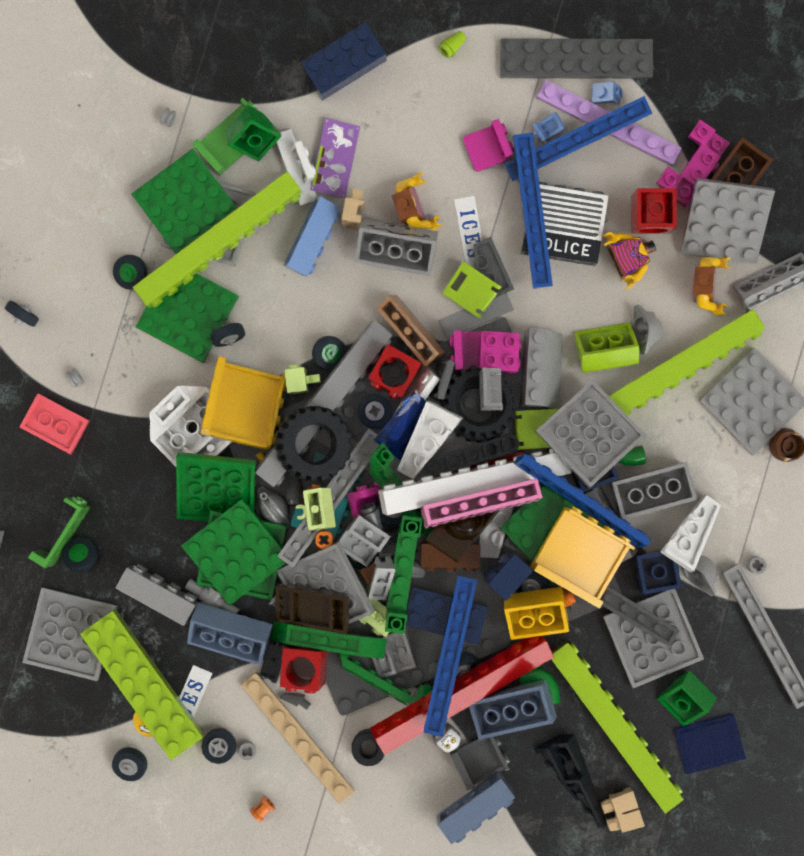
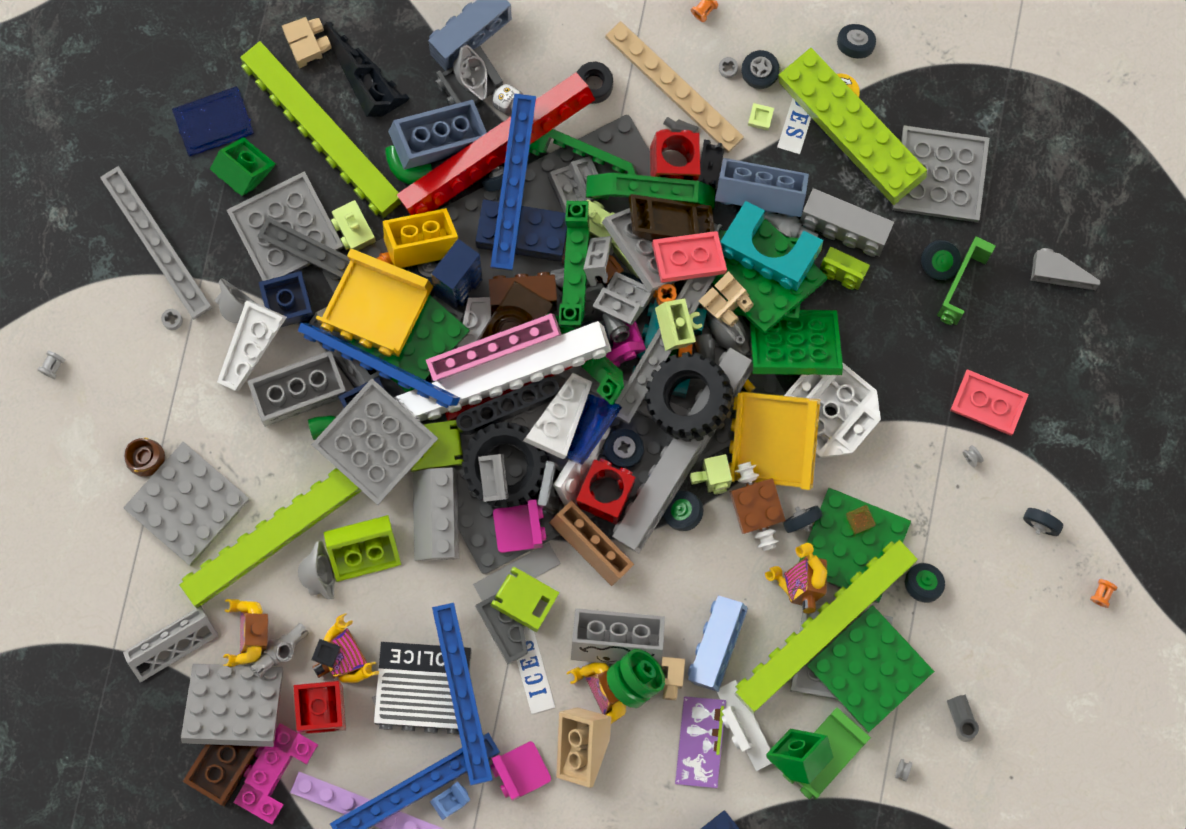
camera: 175 degrees right, 10 degrees down
dark pink bracket [480,331,521,375] -> none
none -> light grey pin [250,623,309,678]
none -> black tile [311,639,341,668]
none -> yellowish green brick [331,200,376,251]
none -> light grey hat [453,45,487,100]
none -> tan slope [556,707,611,788]
none -> green wheel [607,649,665,708]
none -> coral plate [652,231,727,283]
none -> tan hips [699,271,754,327]
none -> teal arch [720,201,823,291]
none -> dark orange plate [729,461,786,551]
none -> yellowish green plate [748,103,774,131]
none -> torso [765,543,827,614]
none -> lime bracket [820,247,870,290]
none -> clear orange plate [846,505,876,535]
none -> dark grey piece [947,694,979,742]

